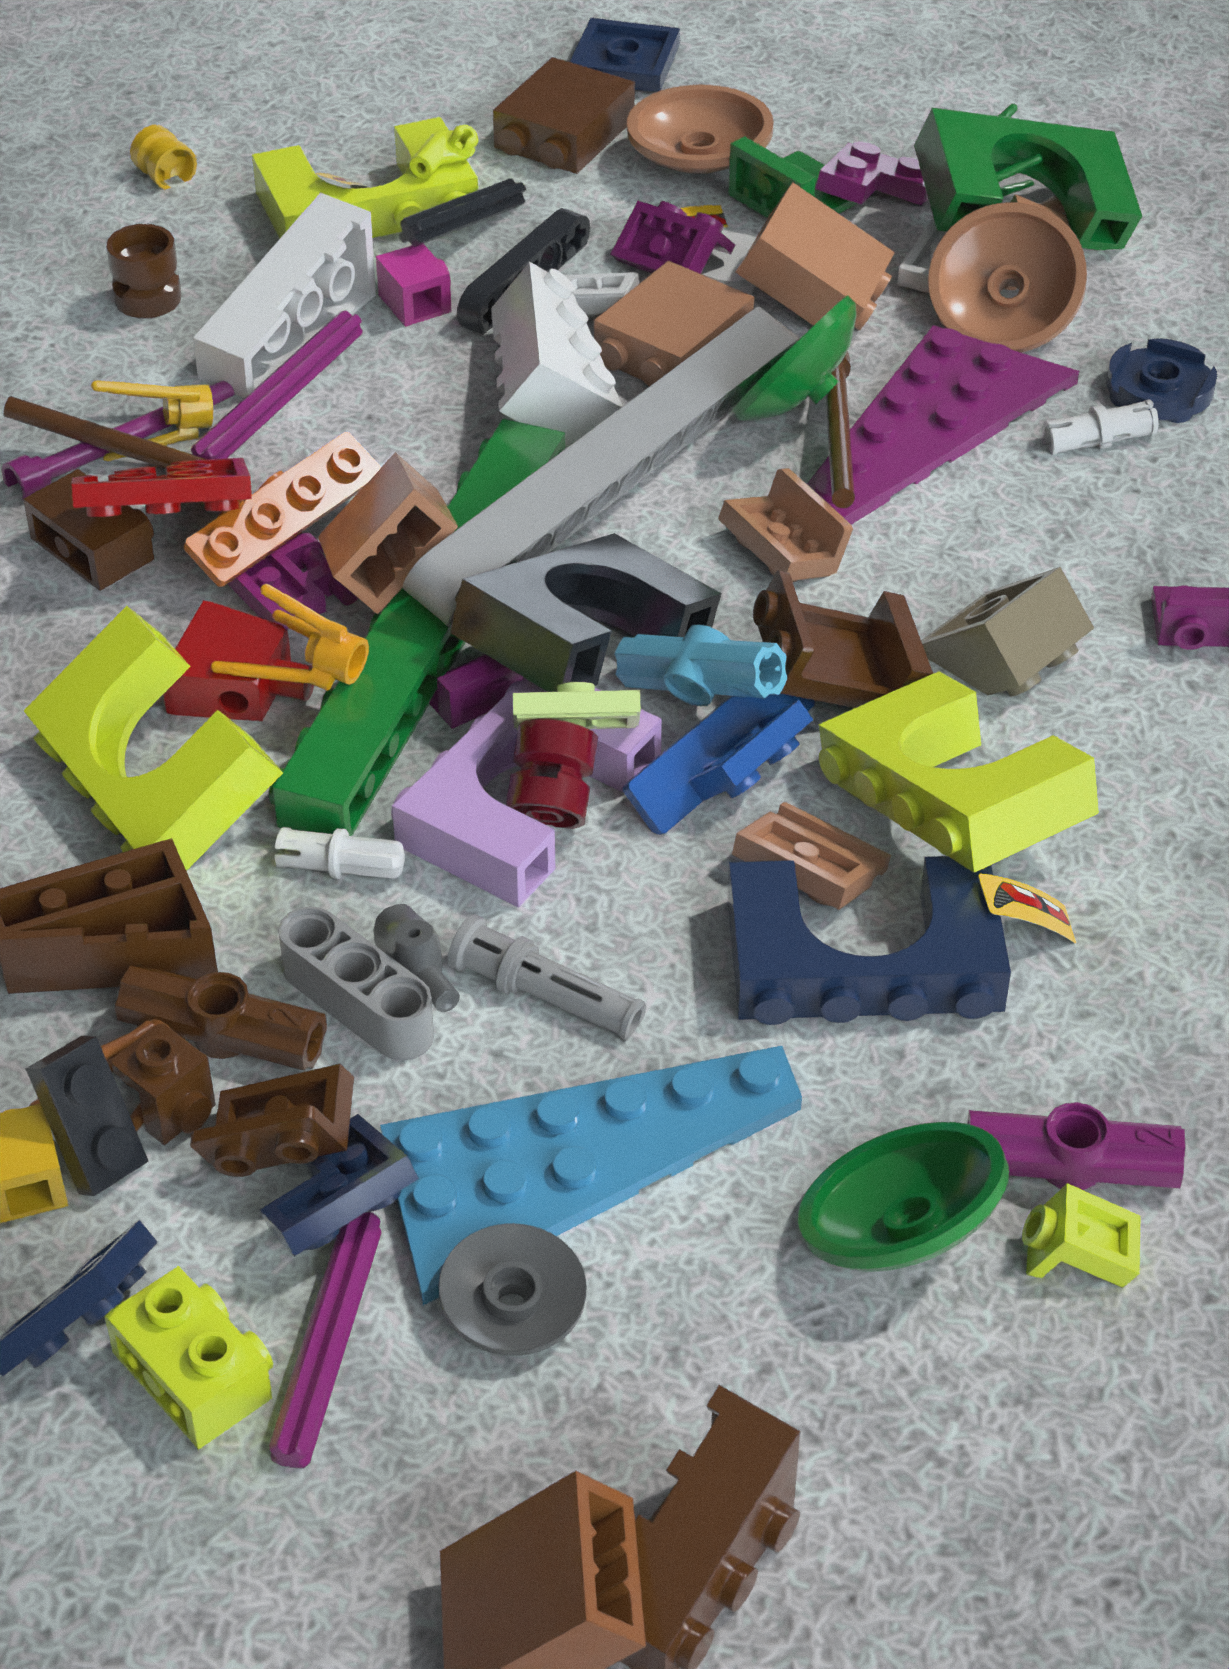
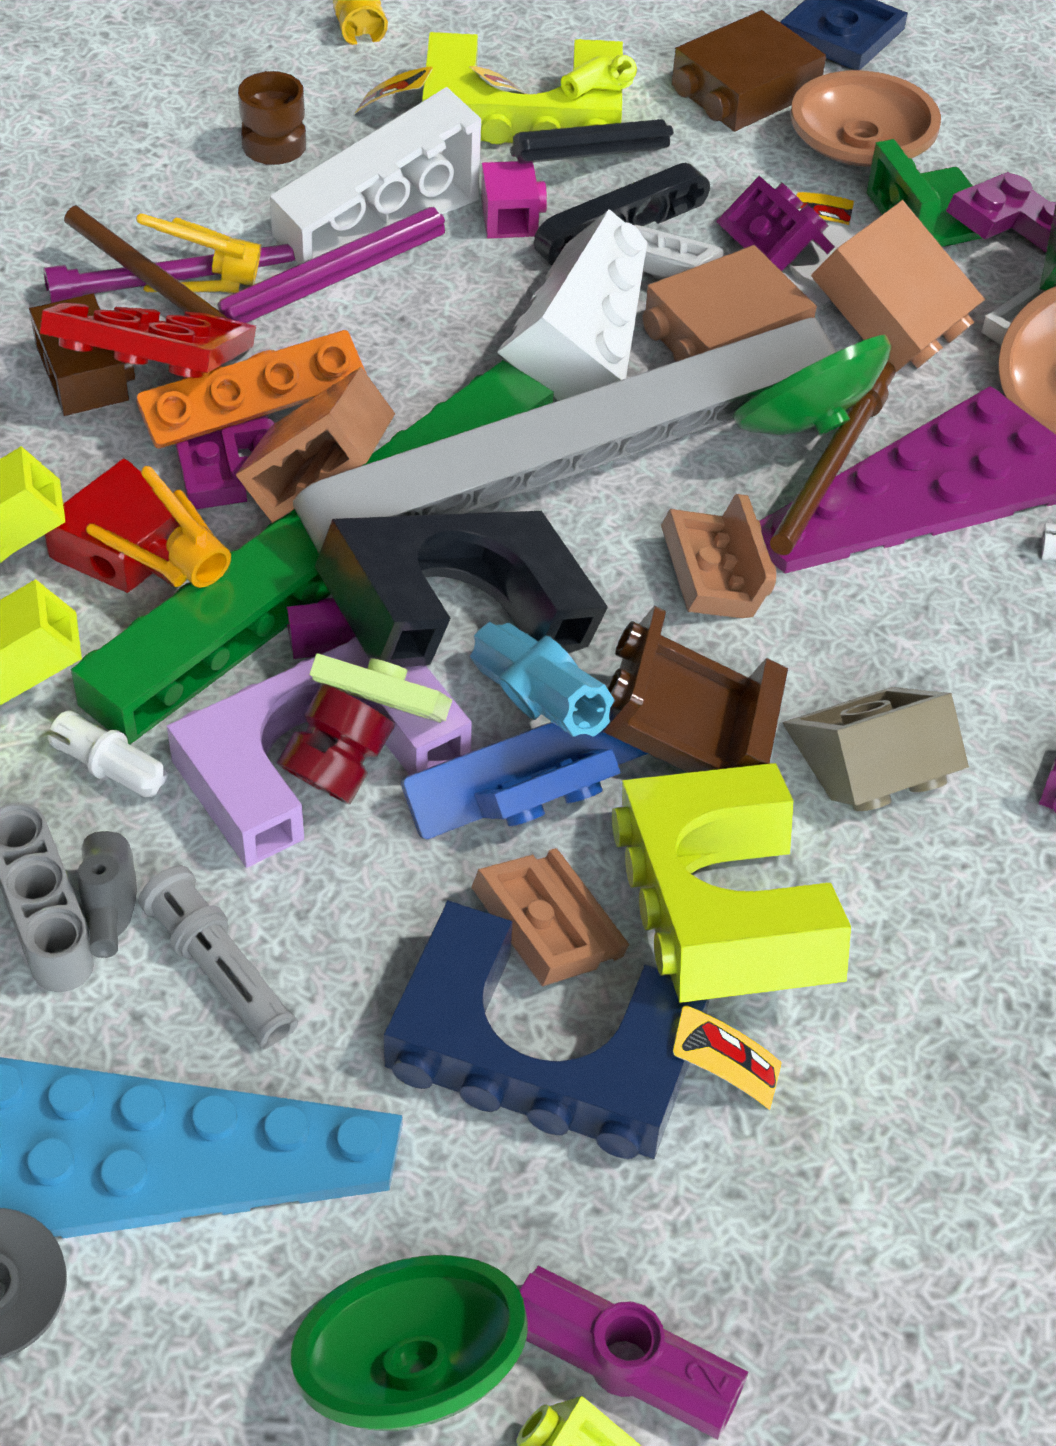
camera: 20 degrees right, 5 degrees up
none -> sticker [354,66,433,115]

